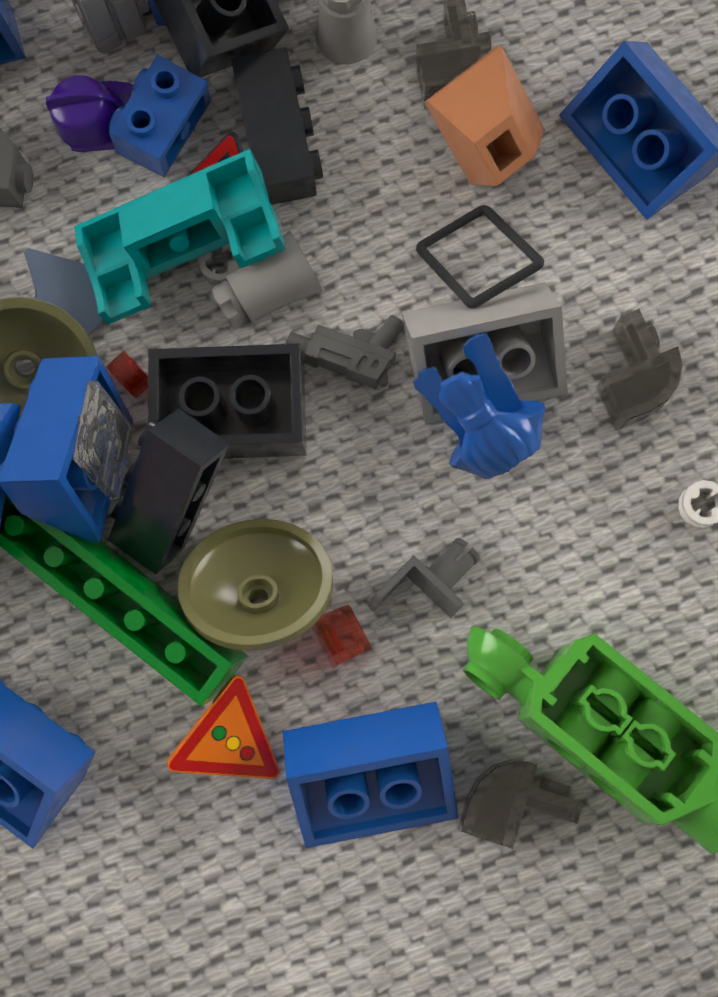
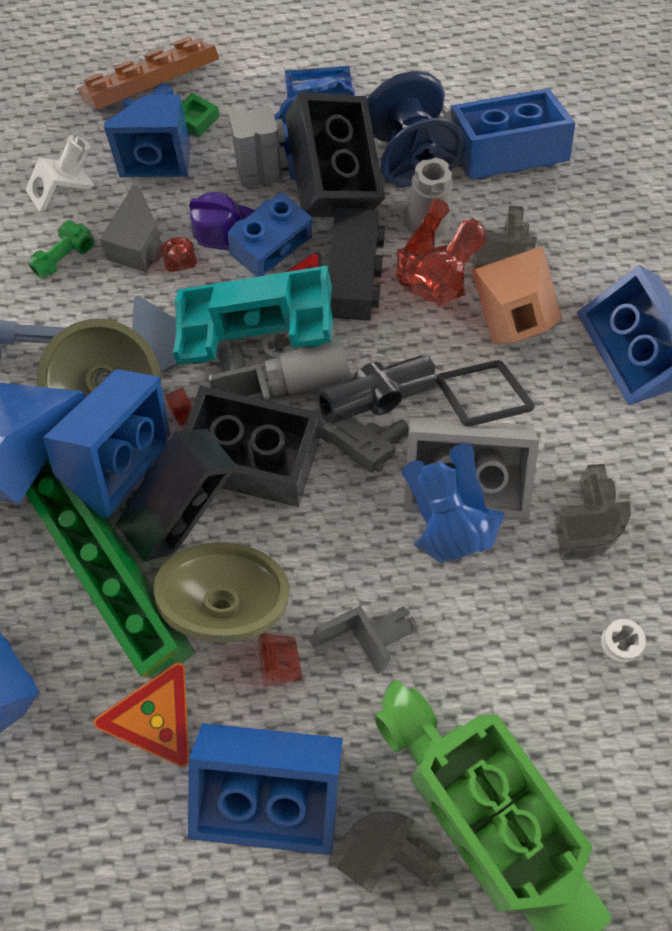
camera: 10 degrees right, 15 degrees down
clear piece [73,381,132,500] -> none
none -> clear red bush [161,237,197,272]
none -> dark grey bracket [208,345,271,401]
none -> black piece [316,355,438,424]
none -> clear red piece [395,198,487,308]

